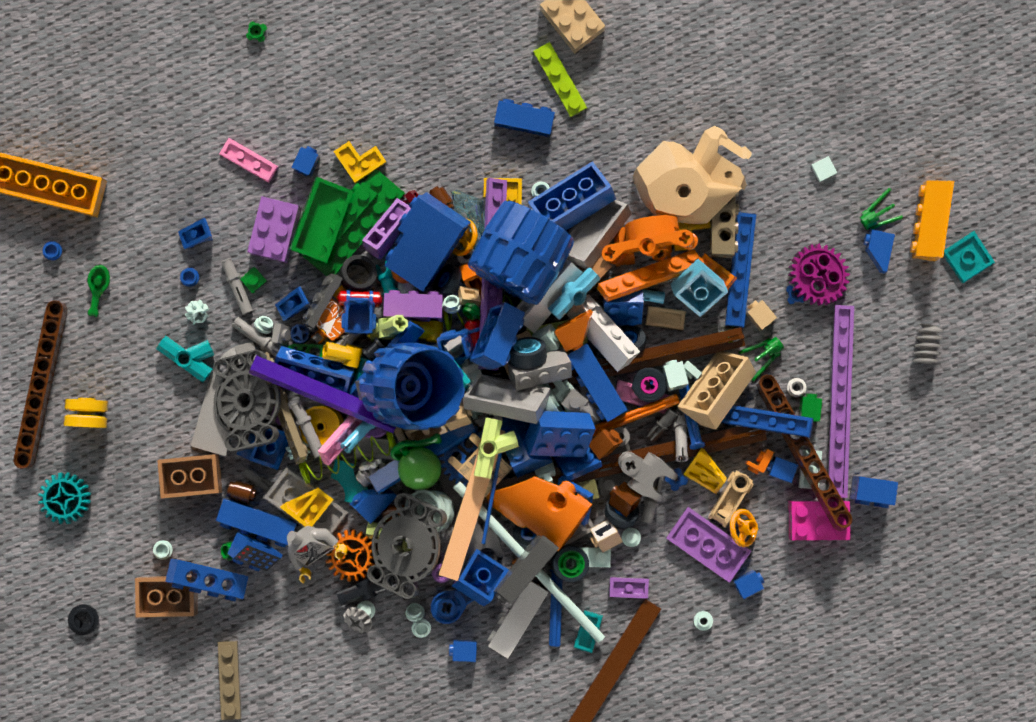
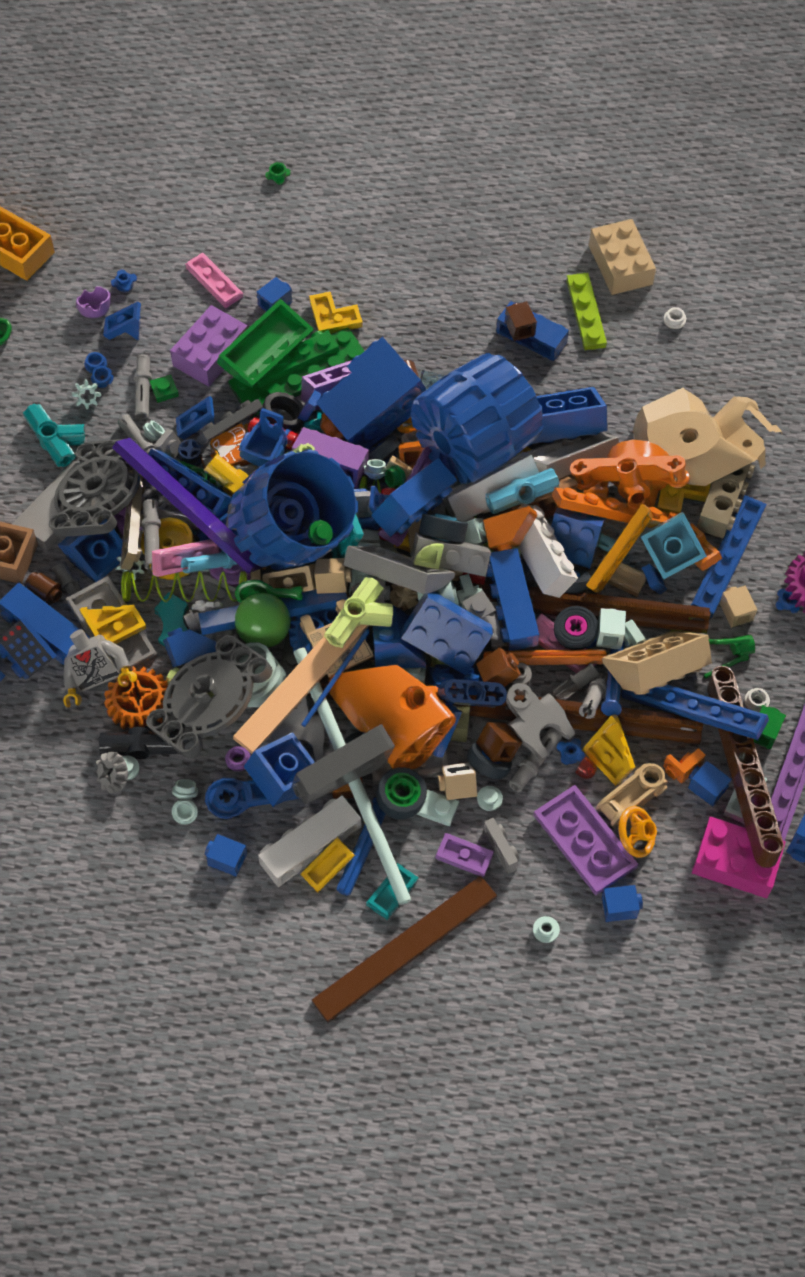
camera: 20 degrees right, 25 degrees down
none -> medium lavender hair [76,286,111,318]
none -> blue plate [91,366,114,388]
none -> blue plate [111,270,137,292]
none -> blue tile [298,390,321,422]
none -> yellow tile [300,837,355,893]
none -> green plate [308,520,333,546]
none -> yellowish green tile [414,543,444,570]
none -> dark blue beam [438,679,507,707]
none -> light grey plate [483,818,520,875]
none -> reddish brown brick [505,301,537,342]
none -> clear red hinge [575,756,597,779]
none -> light orange tile [586,504,653,594]
none -> blue tile [642,564,667,594]
none -> white plate [664,307,686,329]

